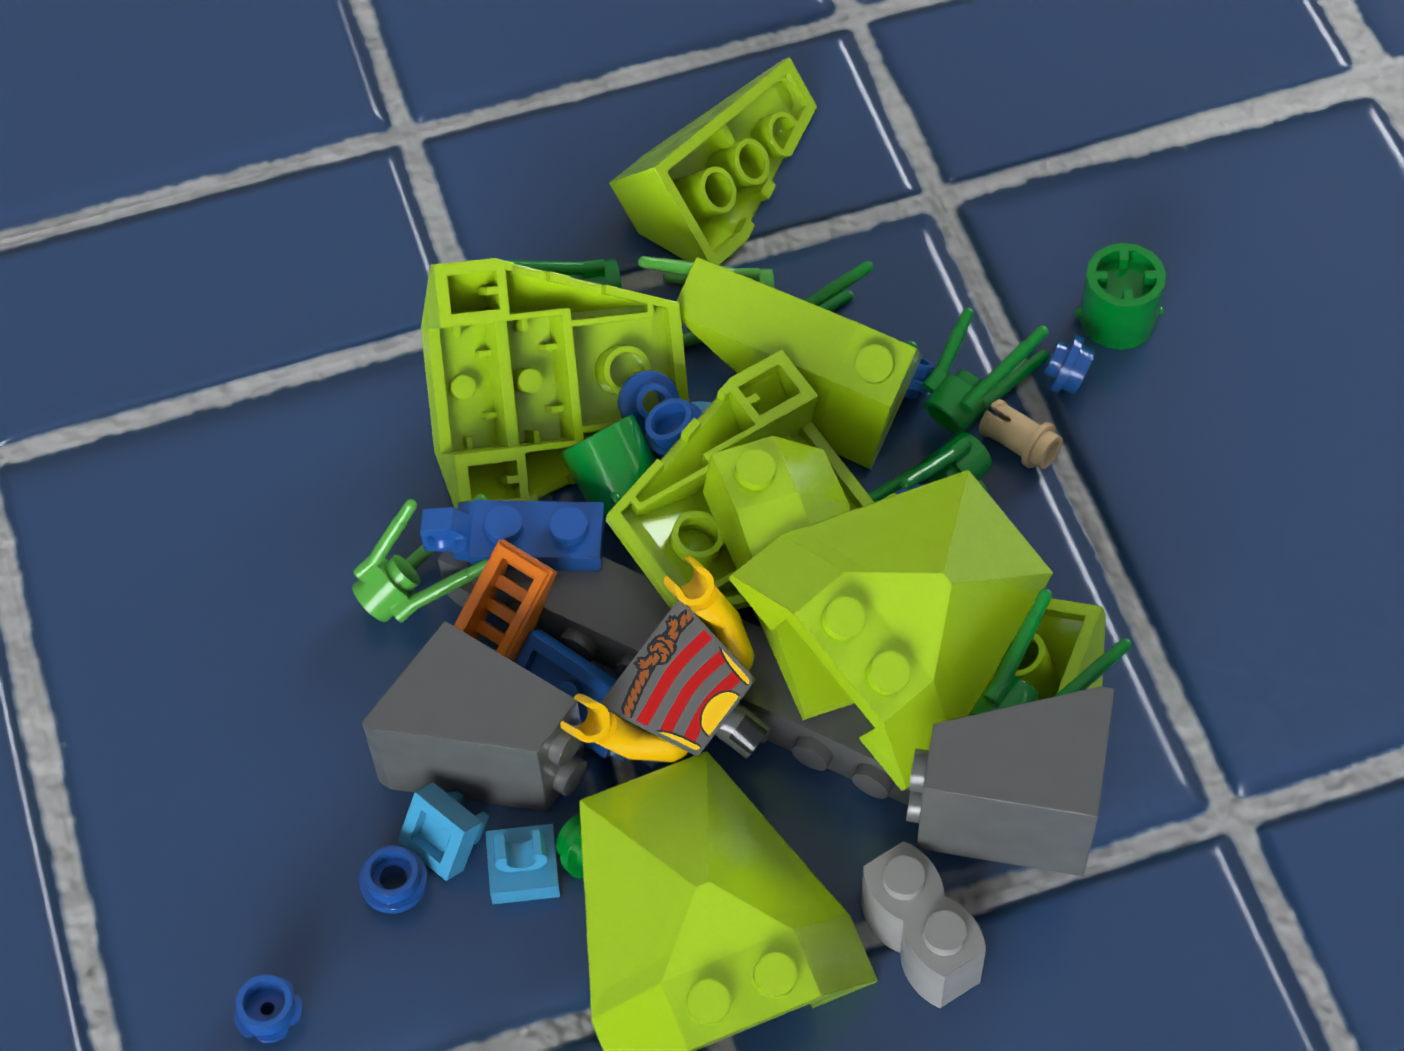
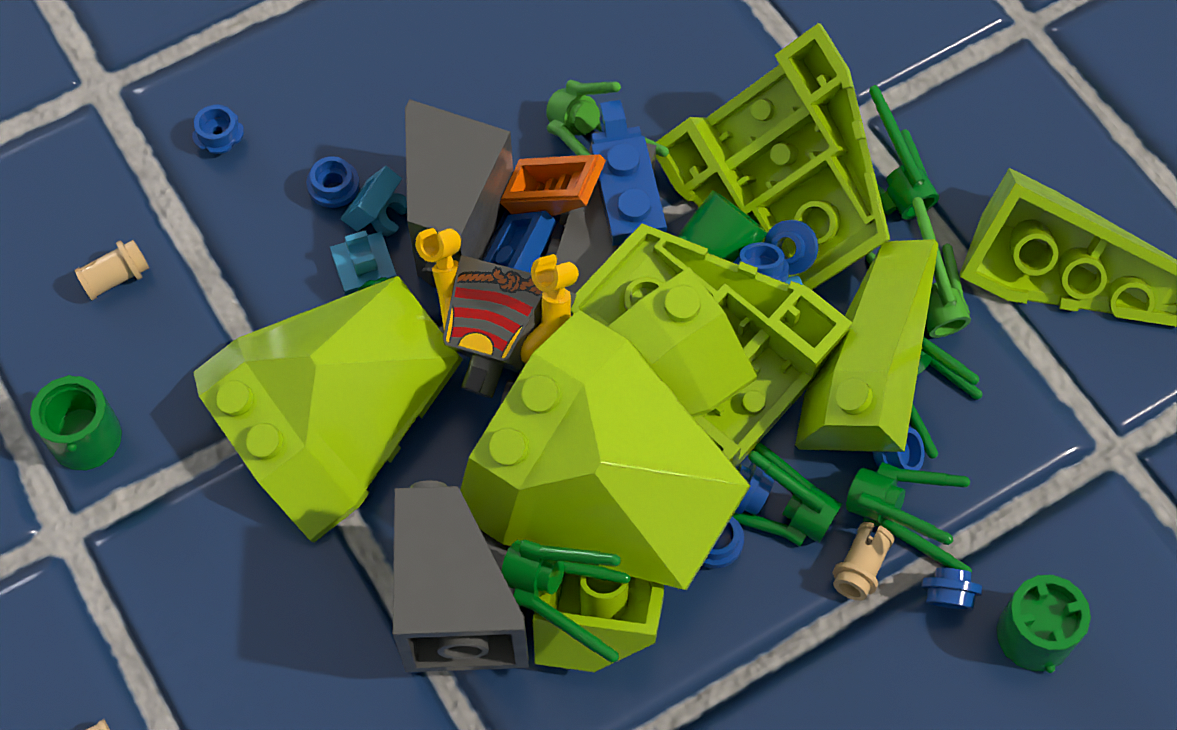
camera: 75 degrees right, 5 degrees up
light grey brick [861,841,986,1008] -> none

